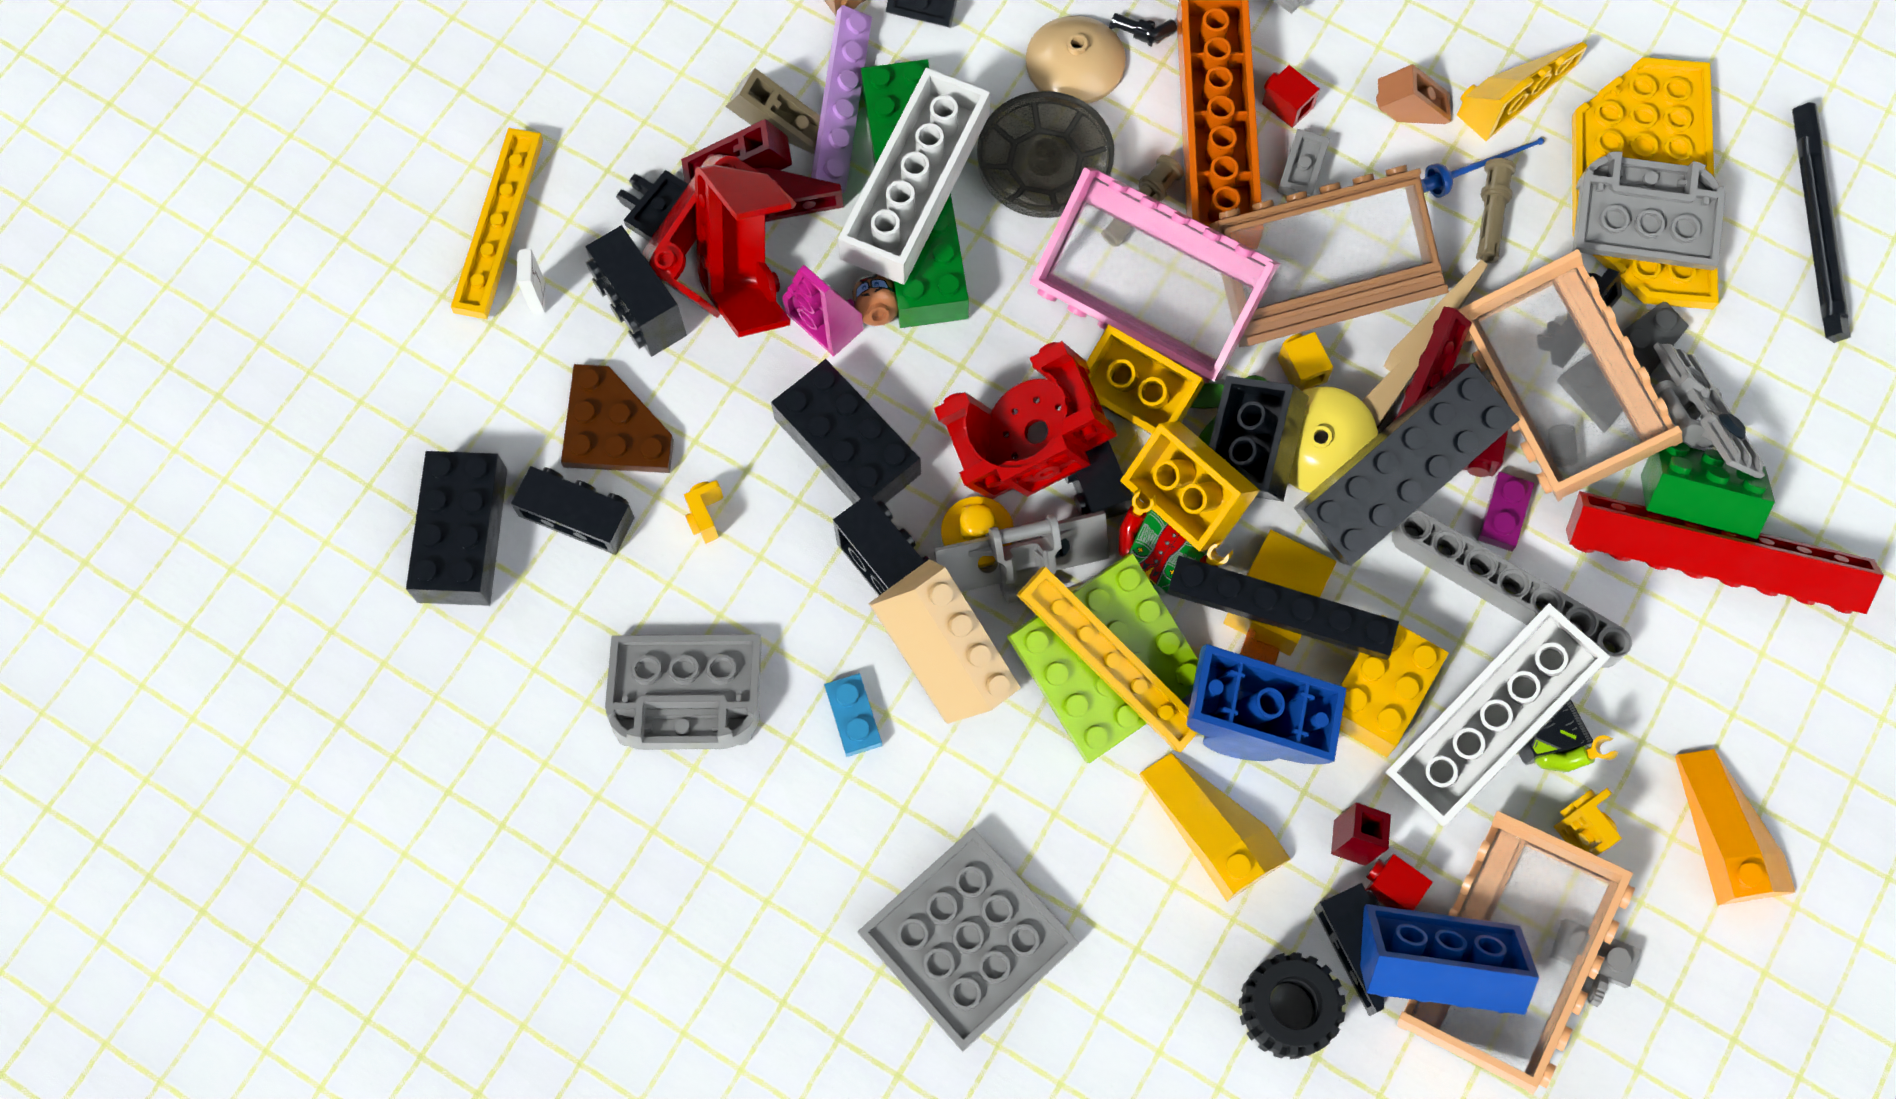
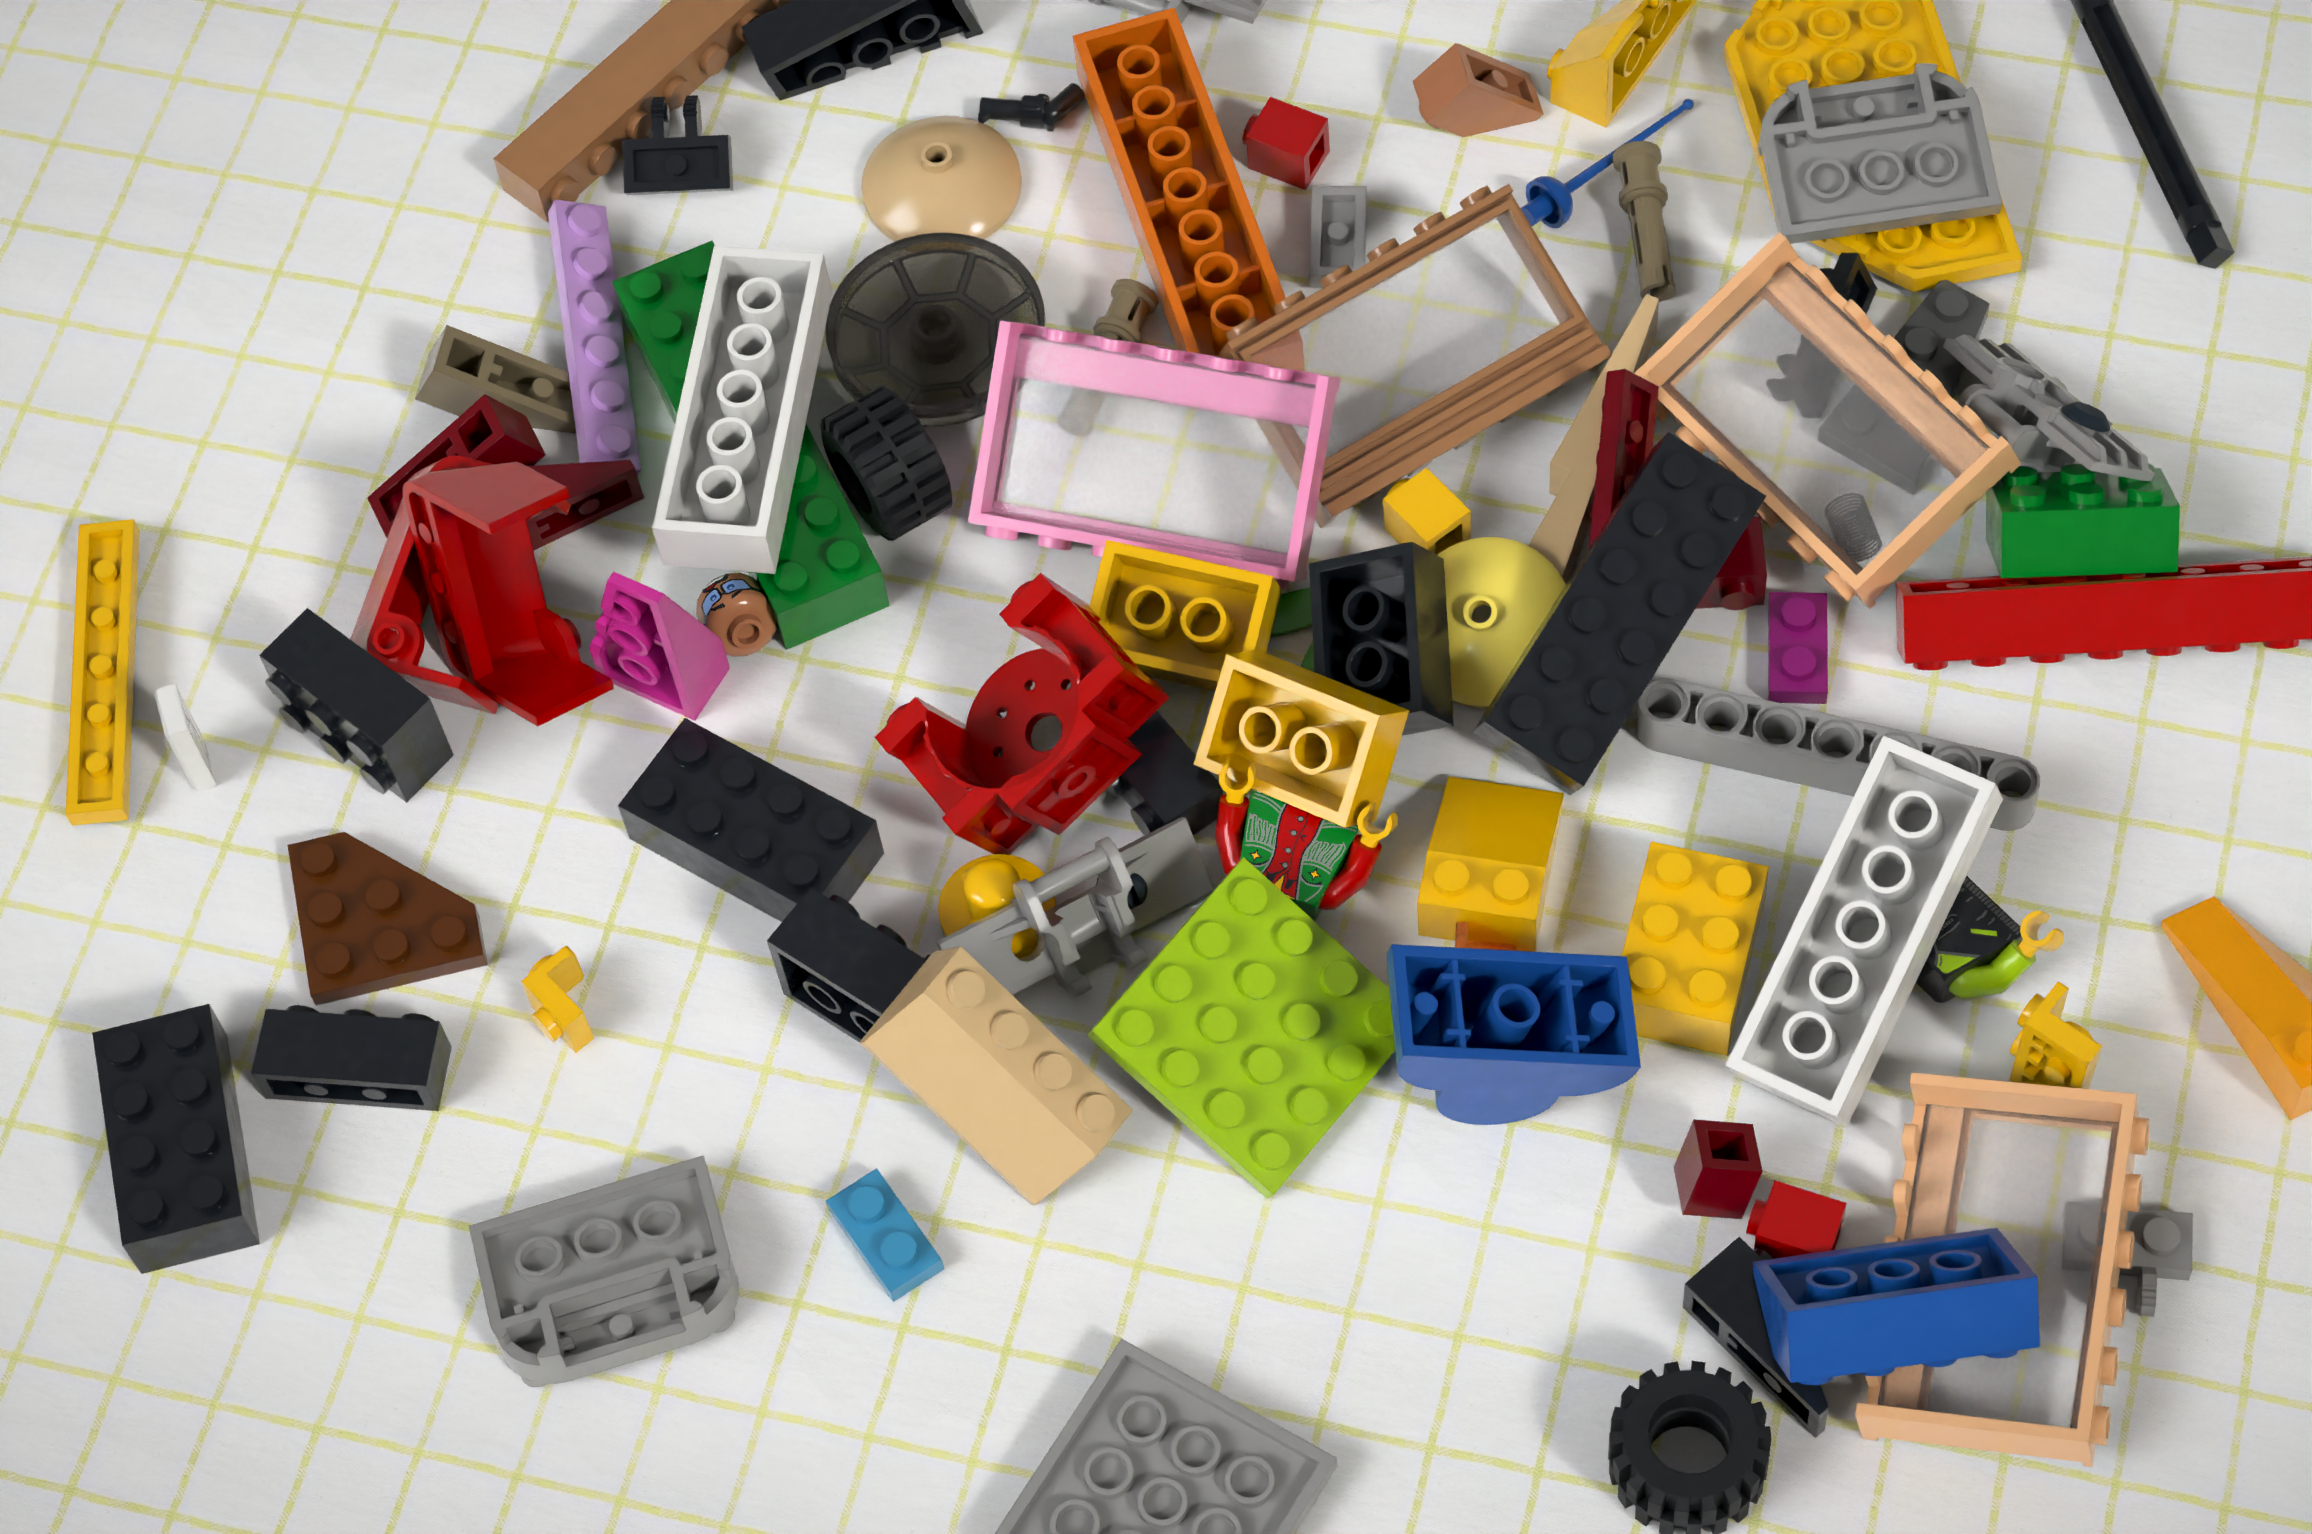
camera: 10 degrees left, 10 degrees down
black hinge [616,170,689,241] -> none
yellow plate [1016,567,1197,753] -> none
yellow wedge [1139,753,1291,902] -> none
black plate [1167,555,1399,660] -> none
none -> black tyre [820,385,952,541]

